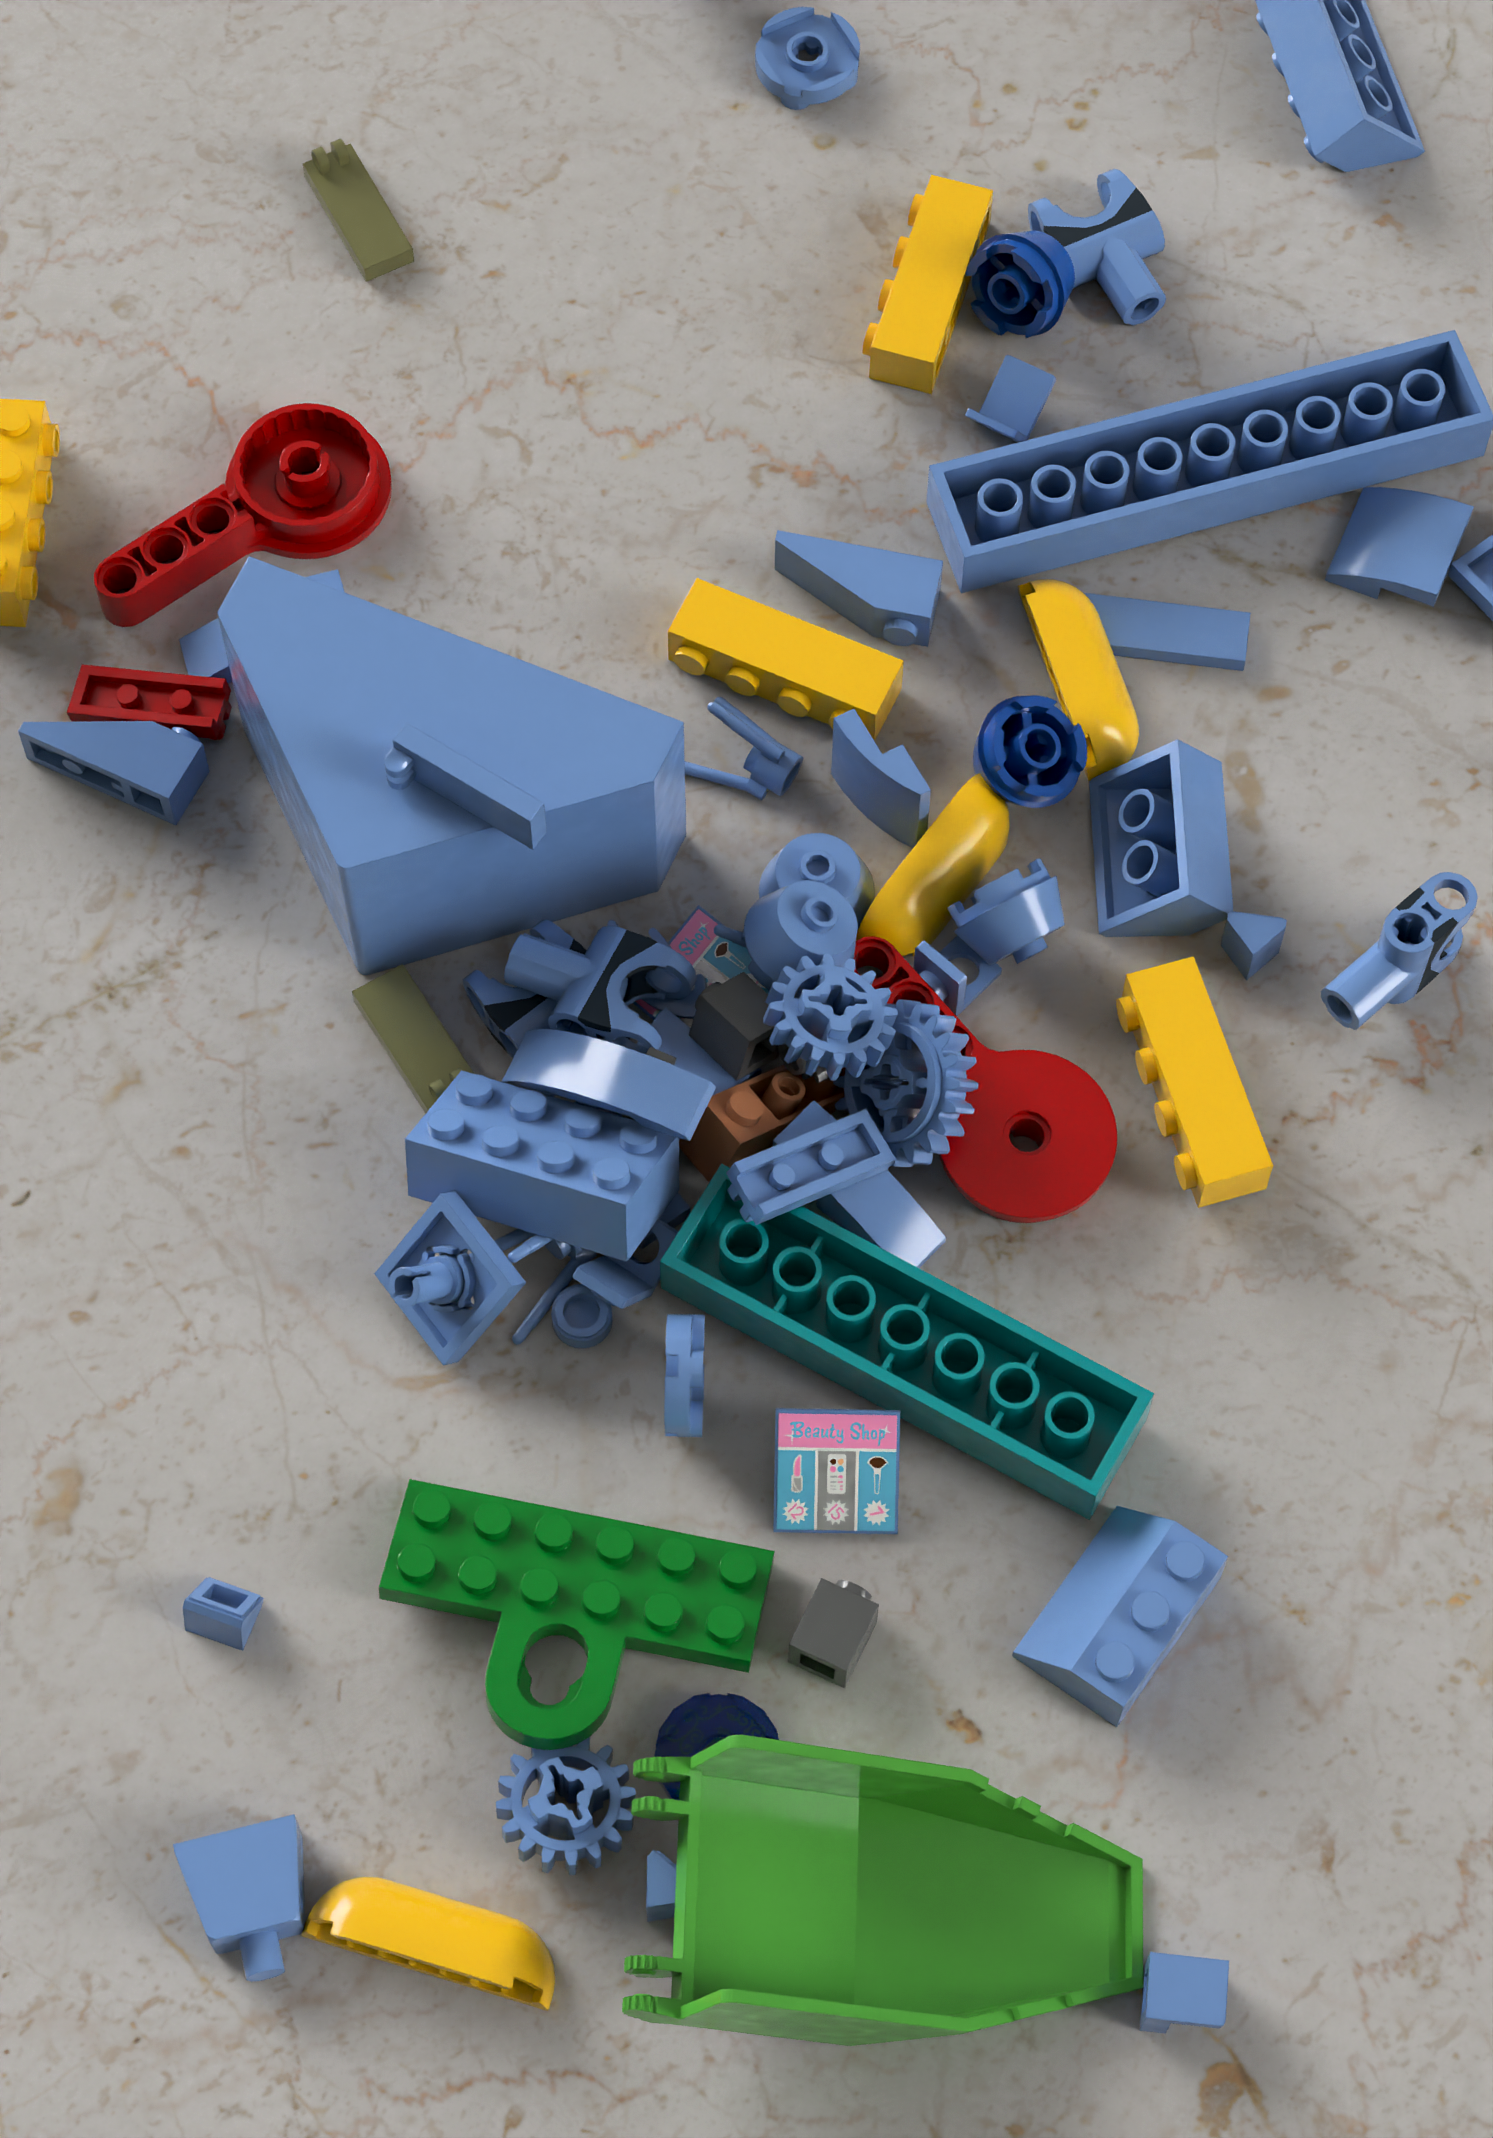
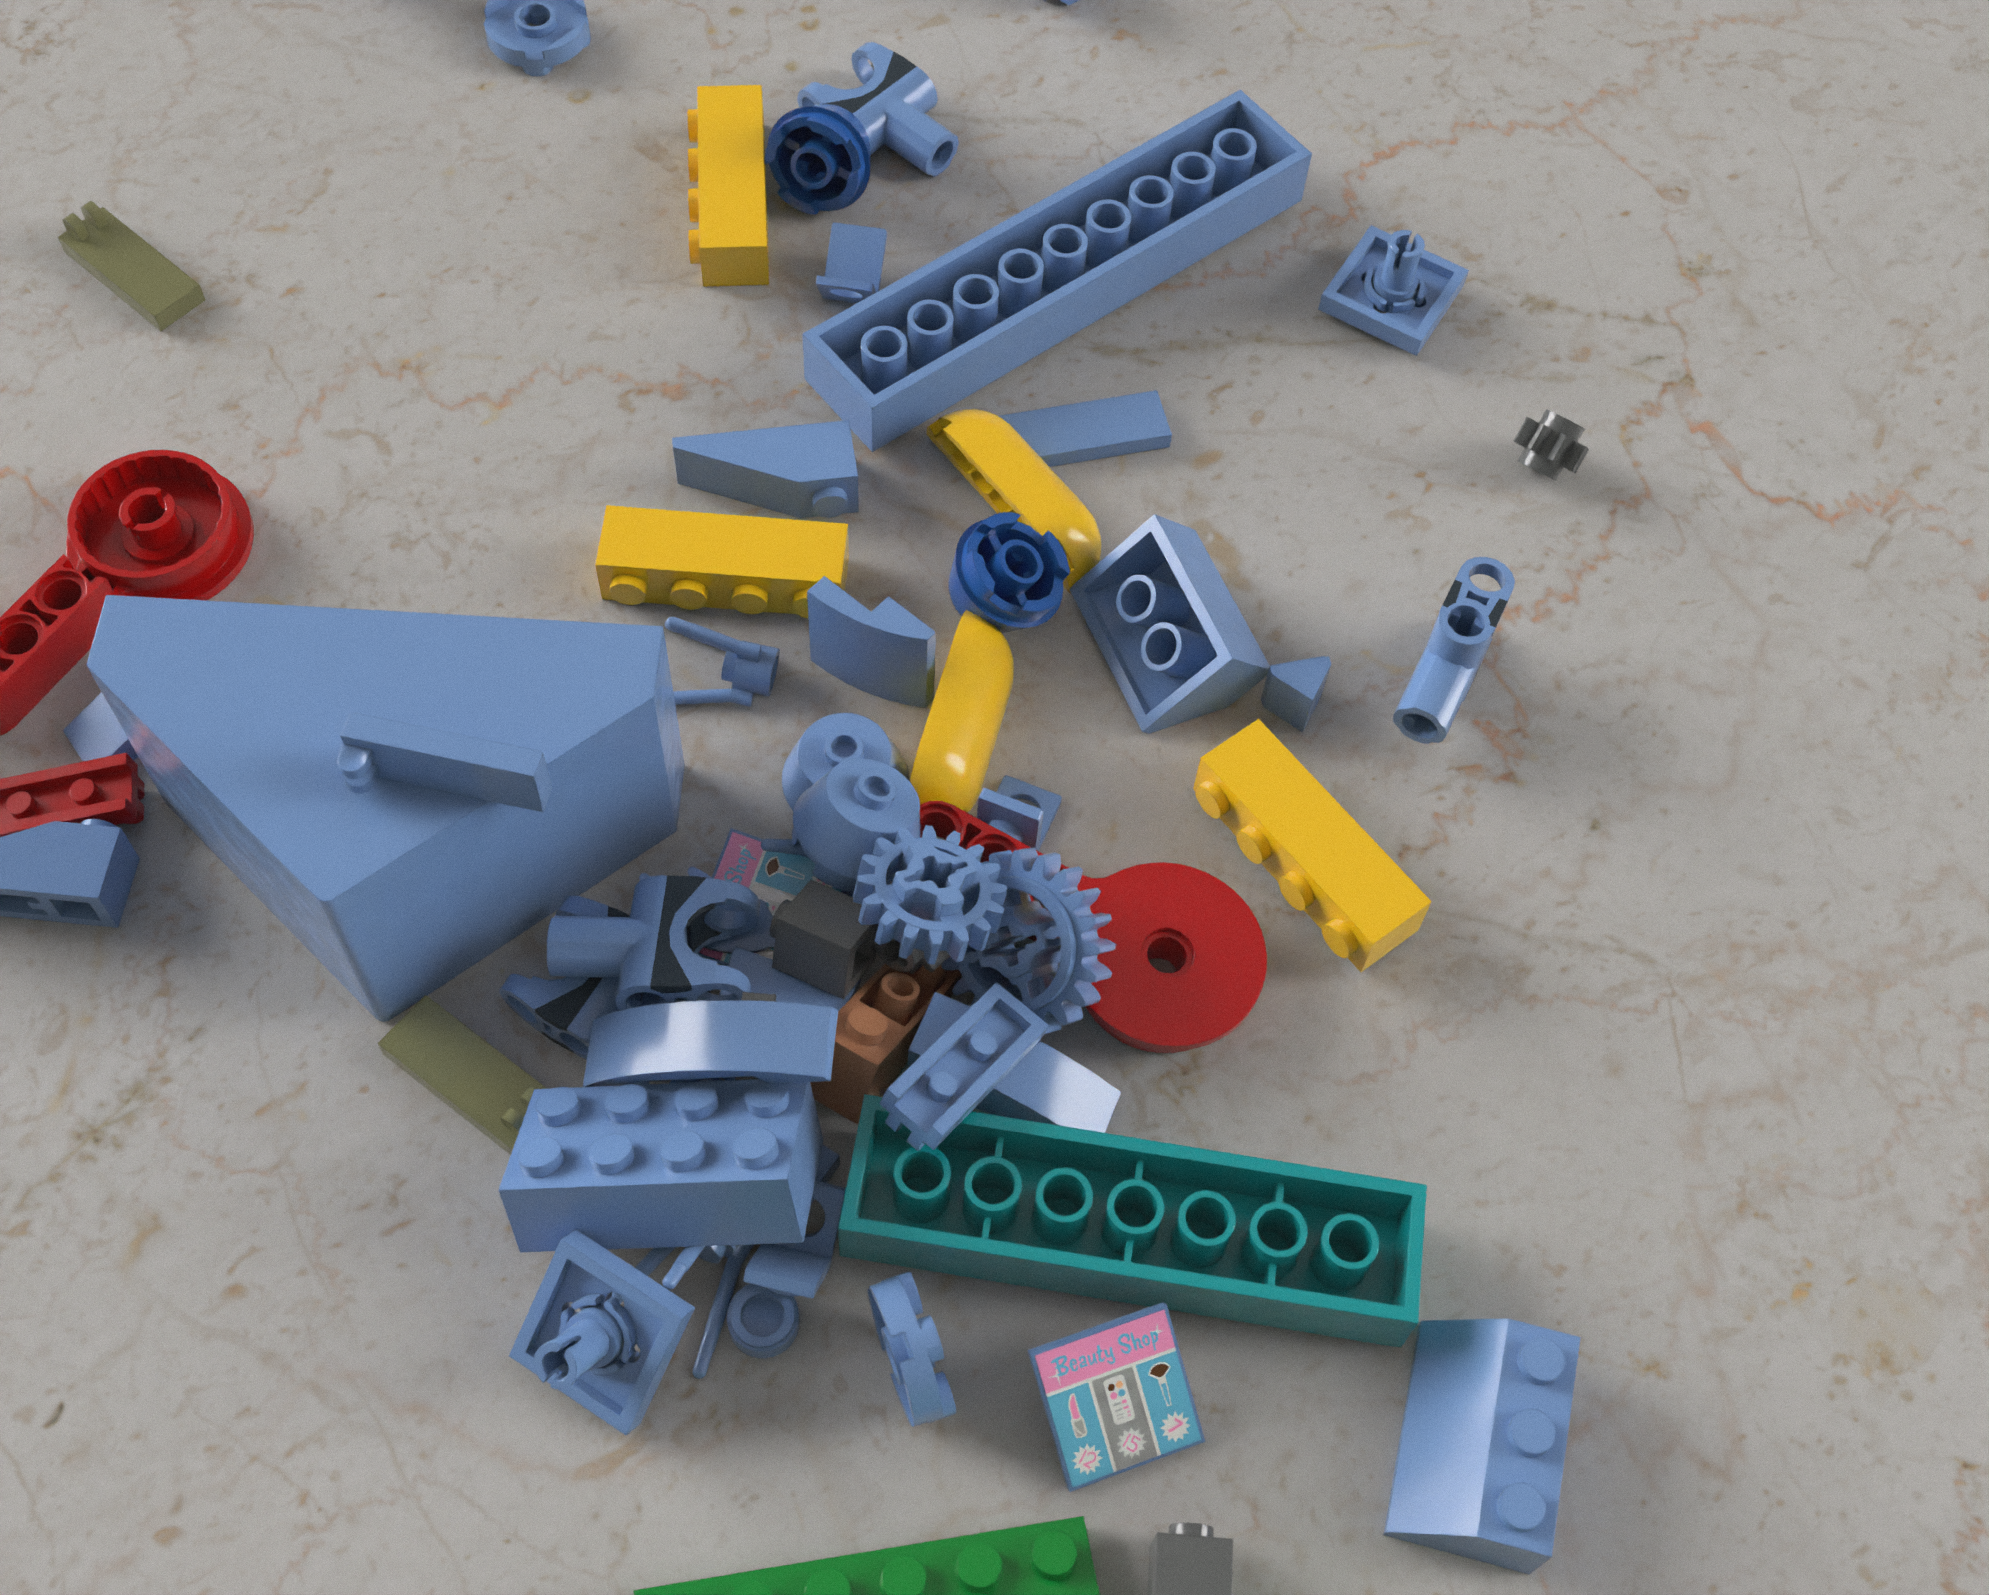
camera: 25 degrees left, 5 degrees down
medium blue cone [947,858,1065,965] -> none
medium blue slope [1325,487,1474,607] -> none

